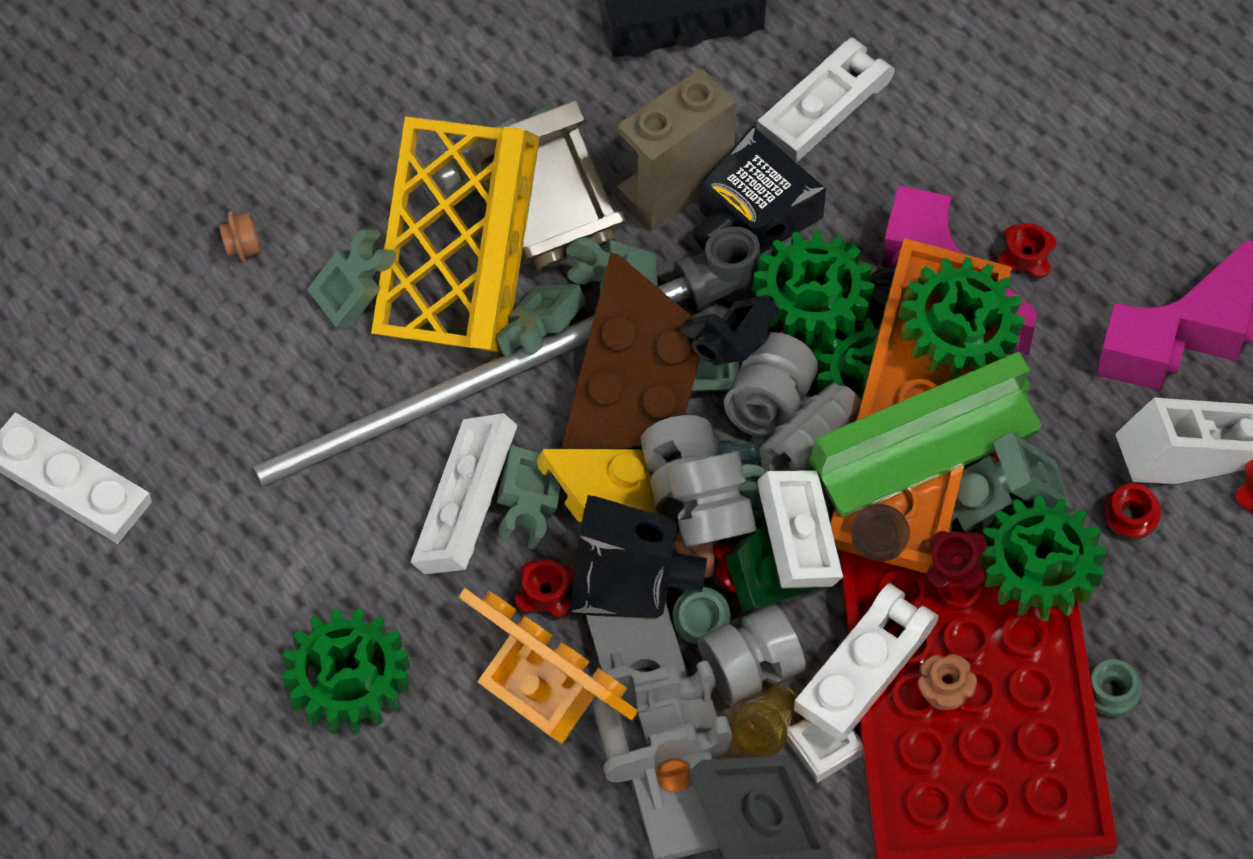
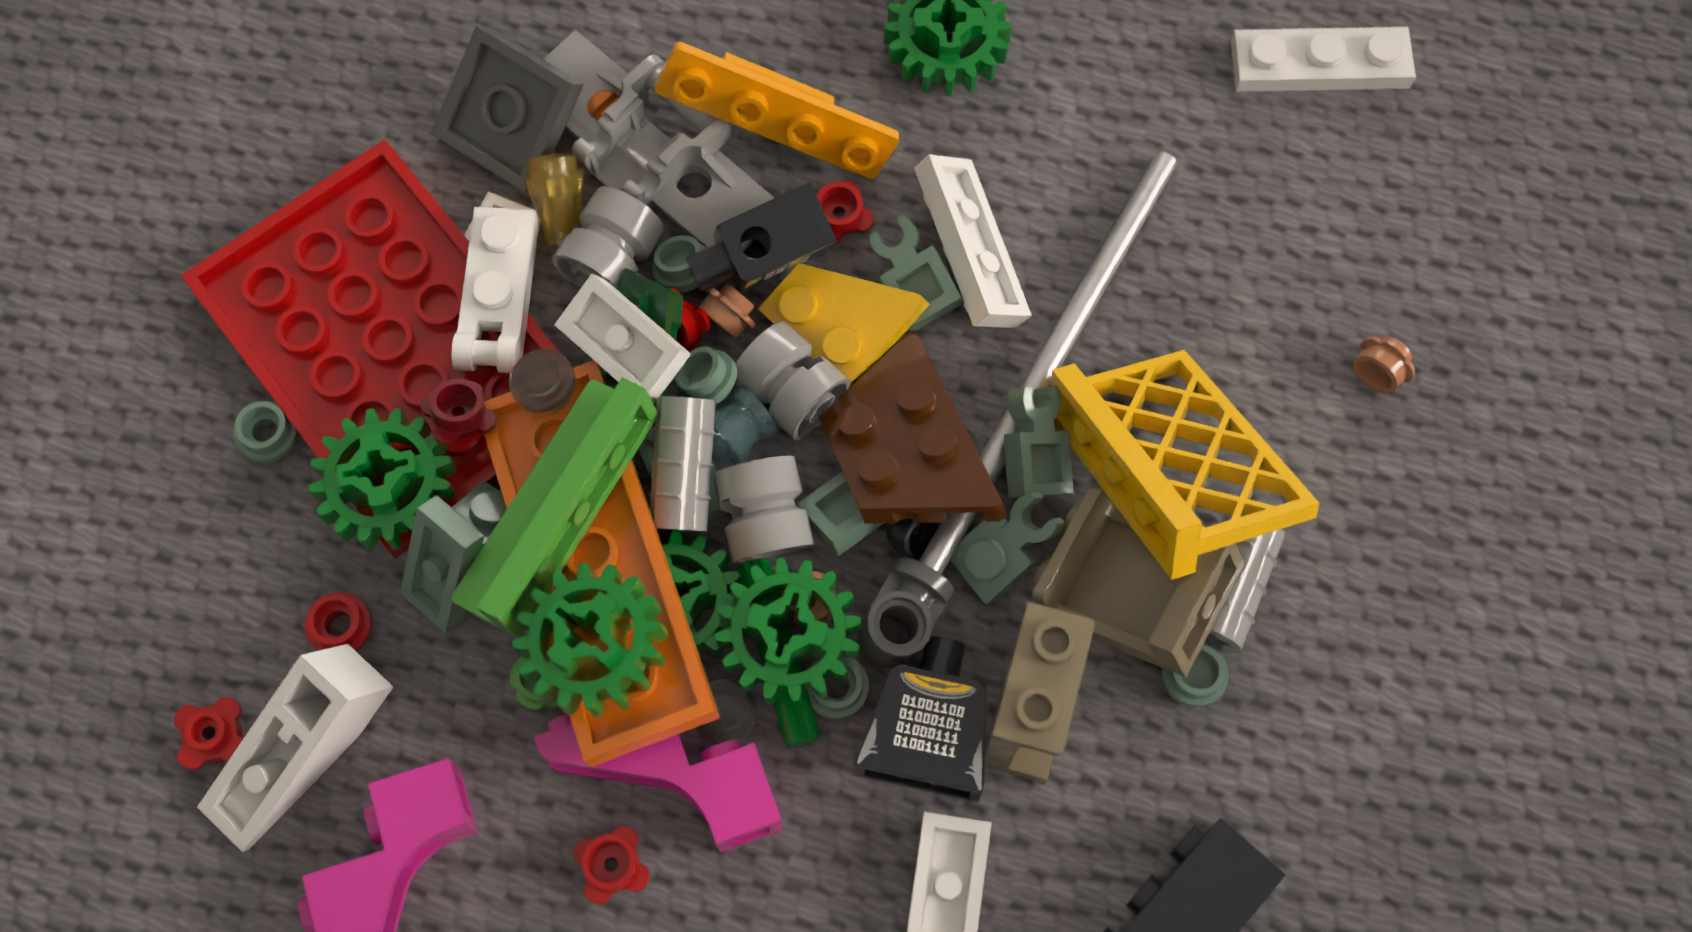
camera: 145 degrees right, 10 degrees up
sand green plate [307,229,396,328] -> none
light grey wheel [666,451,756,546] -> none
black bracket [680,295,780,366] -> none
nougat plate [918,654,977,710] -> none

